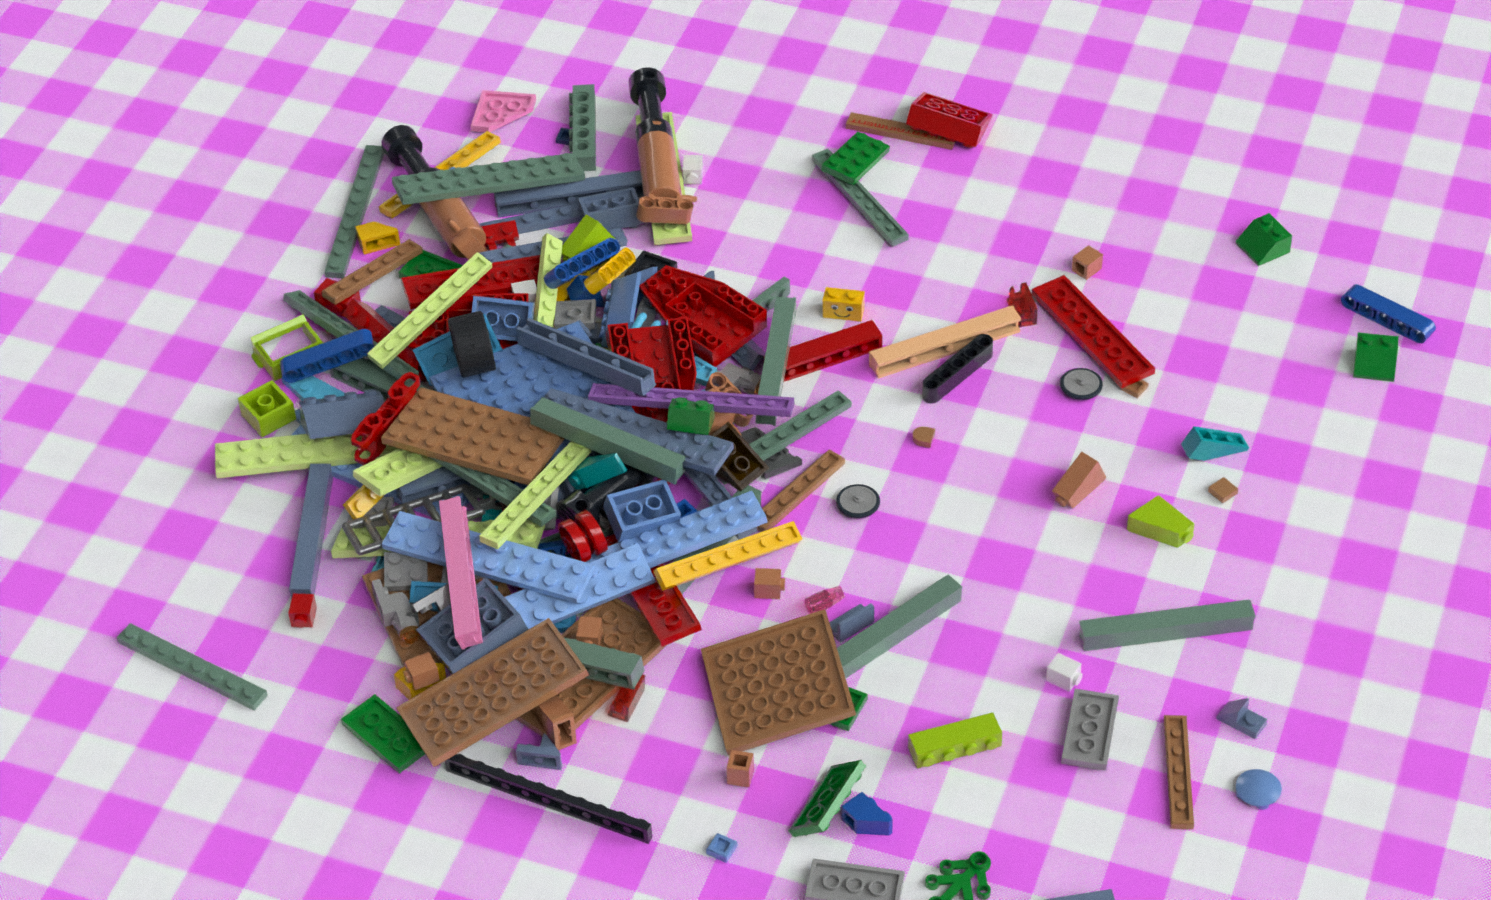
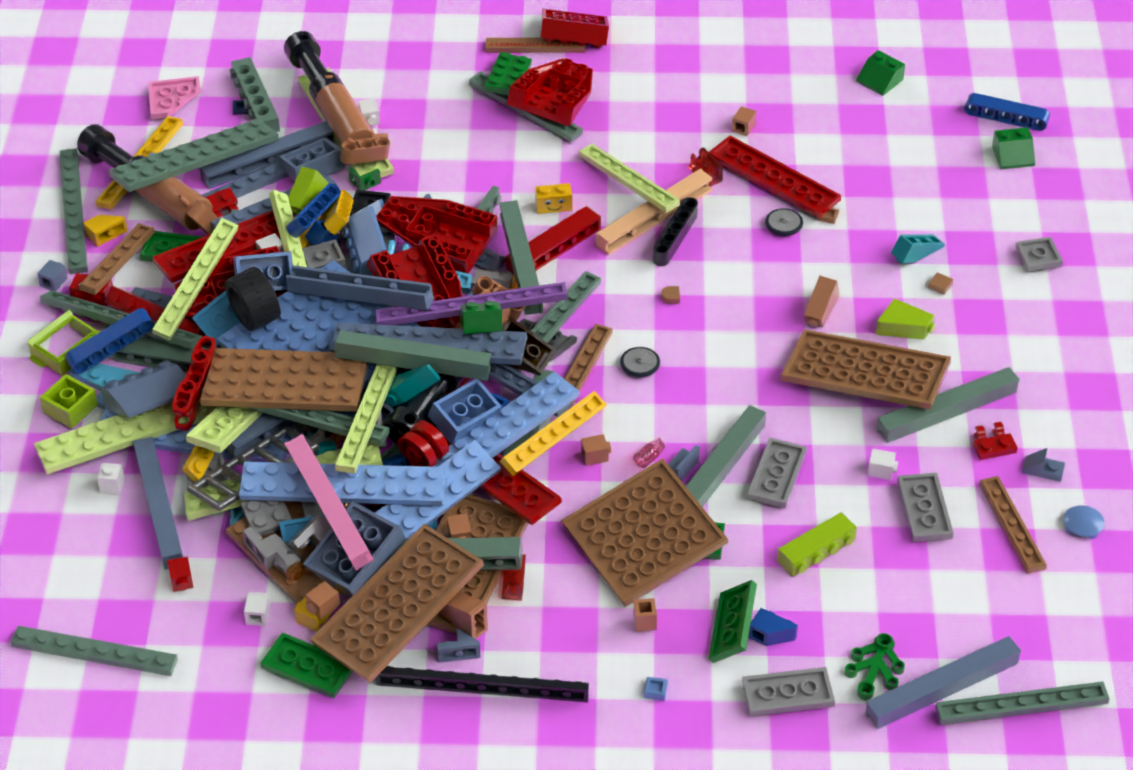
camera: 20 degrees left, 0 degrees up
none -> sand blue brick [37,260,68,291]
none -> white brick [97,463,125,495]
none -> white brick [244,592,271,626]
none -> green bracket [349,167,381,190]
none -> red wedge [507,58,593,127]
none -> yellowish green plate [579,144,680,213]
none -> light grey plate [747,437,807,509]
none -> medium nougat plate [781,329,951,410]
none -> red plate [973,421,1018,460]
none -> light grey plate [1015,237,1063,272]

